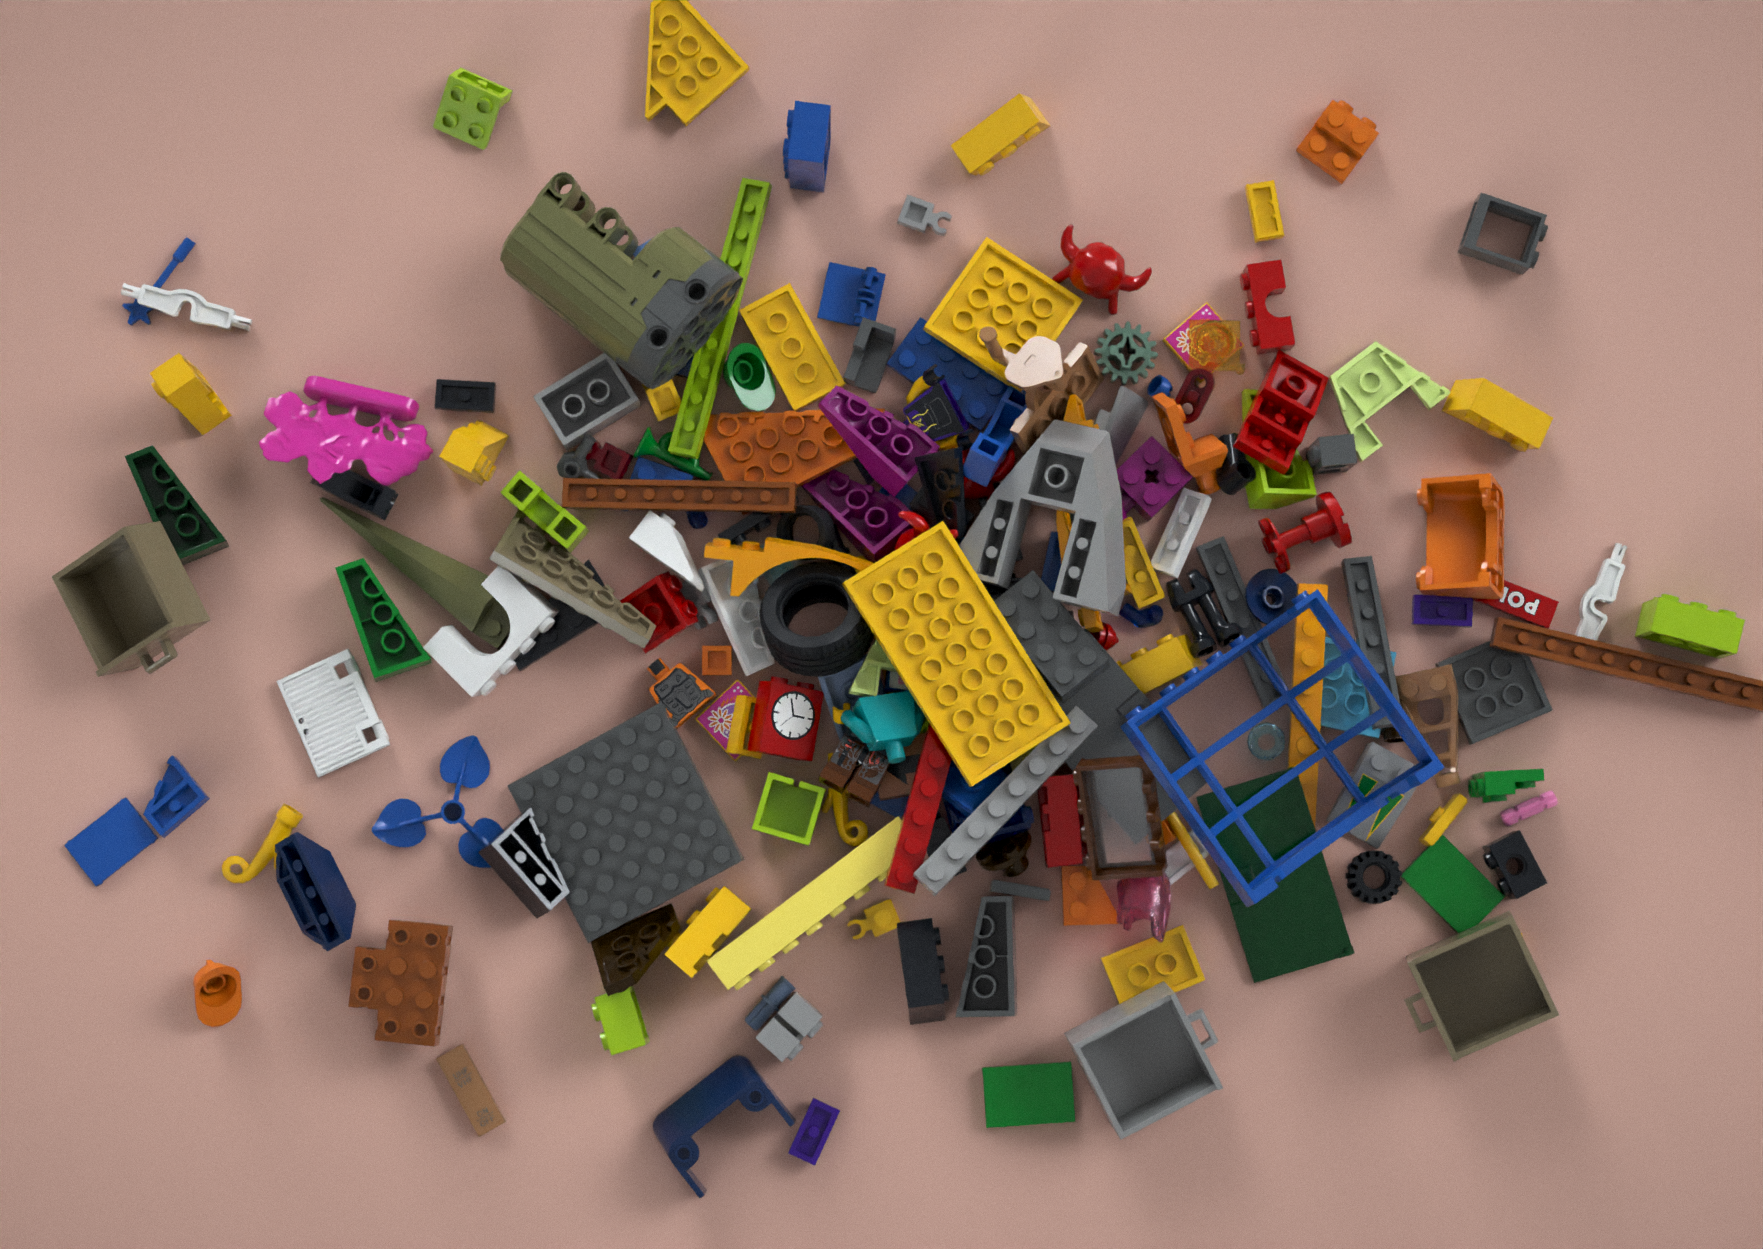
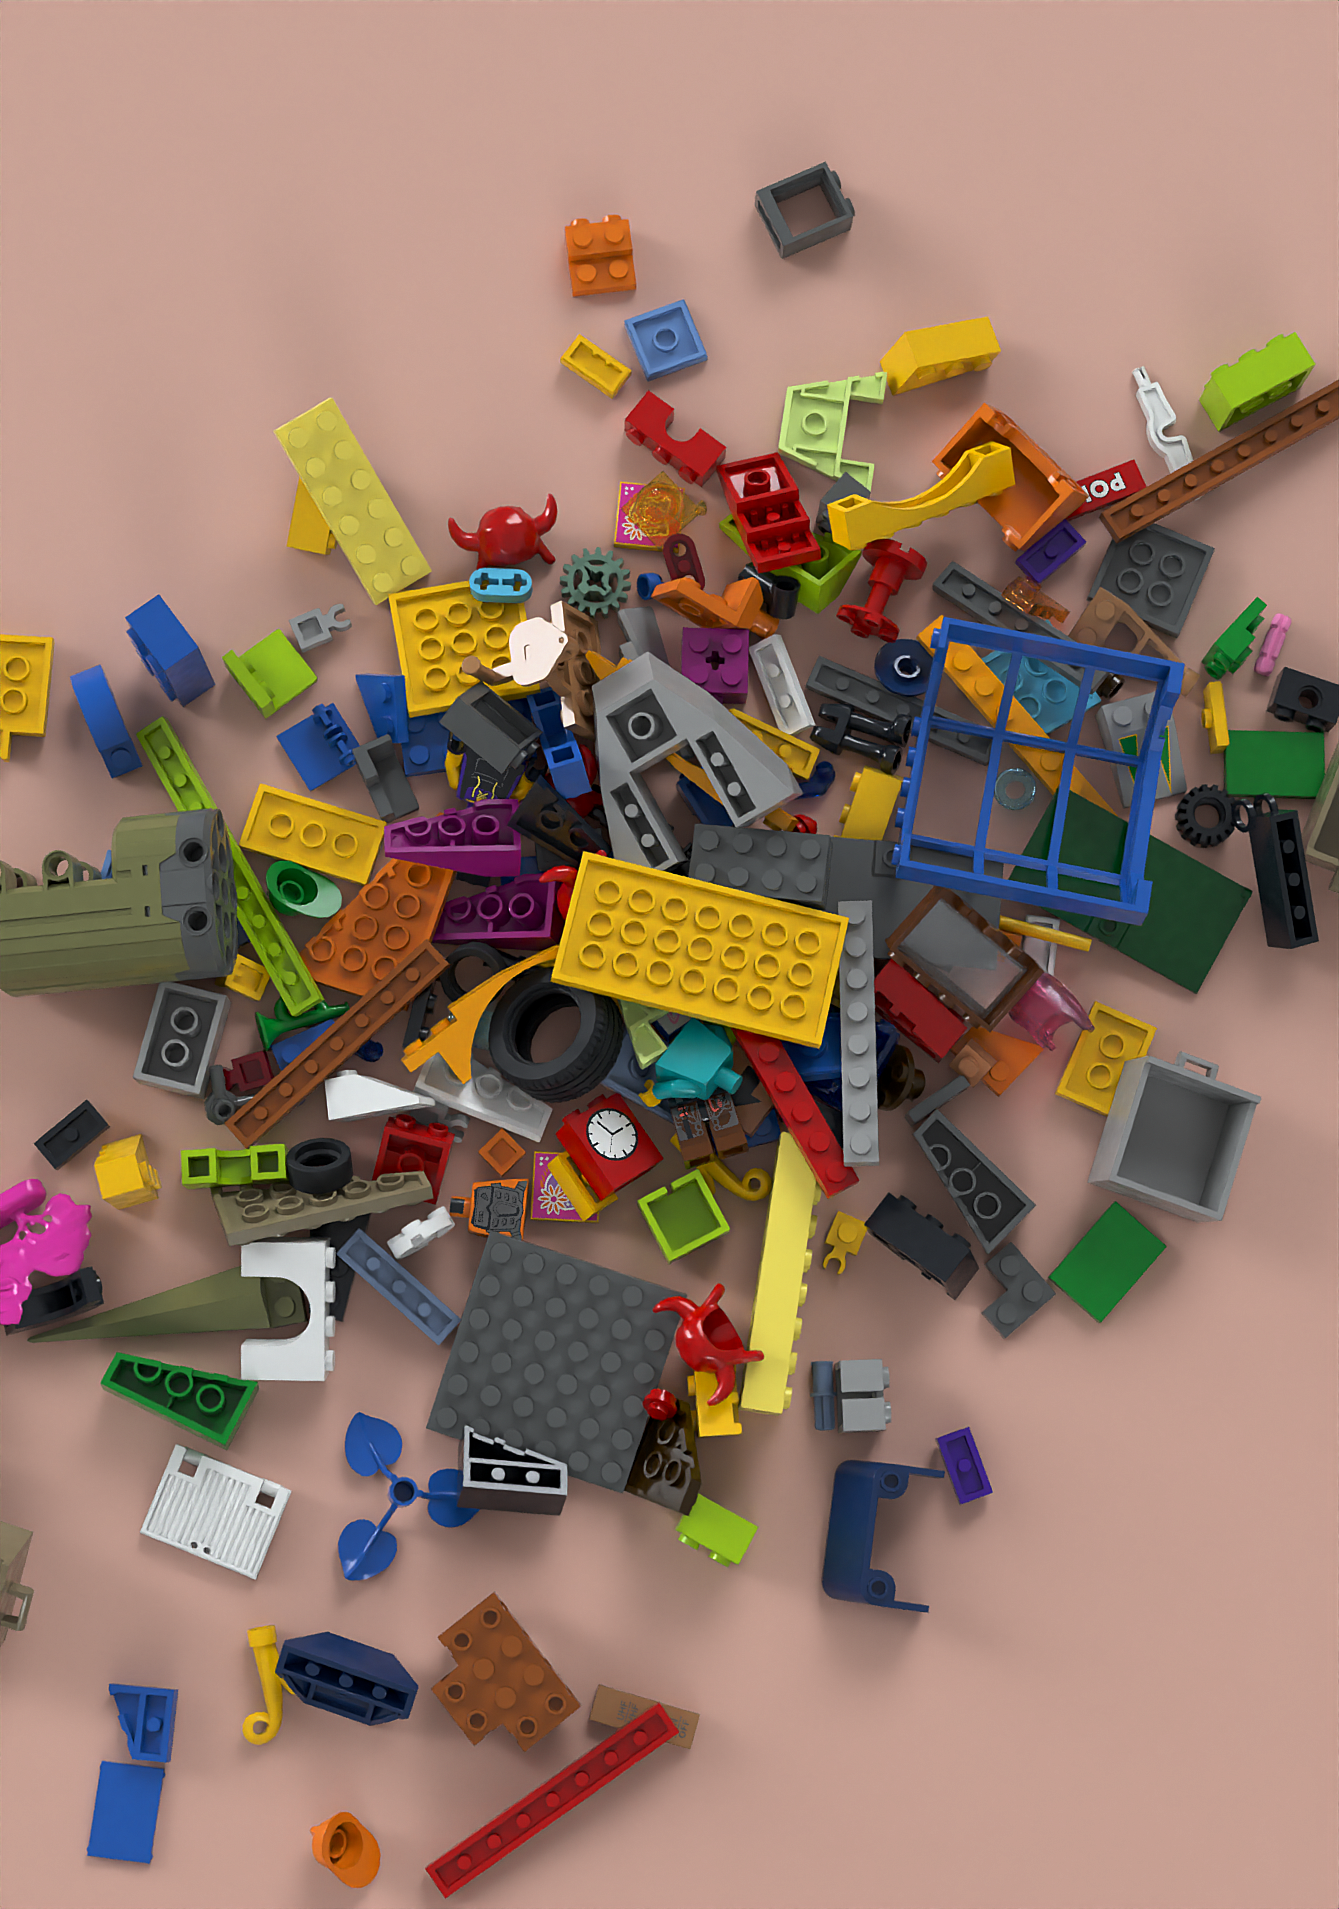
camera: 45 degrees left, 5 degrees down
none -> blue arch [70,664,143,779]
none -> lime bracket [222,629,318,719]
none -> light yellow plate [273,397,432,605]
none -> black tyre [286,1138,353,1194]
none -> sand blue plate [336,1228,461,1346]
none -> blue wing [356,673,409,743]
none -> white plate [387,1206,455,1260]
none -> red plate [425,1701,679,1899]
none -> dark grey window [440,681,543,774]
none -> medium azure beam [469,568,533,603]
none -> medium blue tile [624,299,708,382]
none -> red plate [642,1389,677,1420]
none -> red piece [653,1283,764,1406]
none -> yellow arch [827,441,1015,550]
none -> nougat plate [949,1039,997,1088]
none -> dark grey plate [981,1242,1056,1339]
none -> clear orange wing [1001,576,1071,623]
none -> black hinge [1231,793,1319,949]

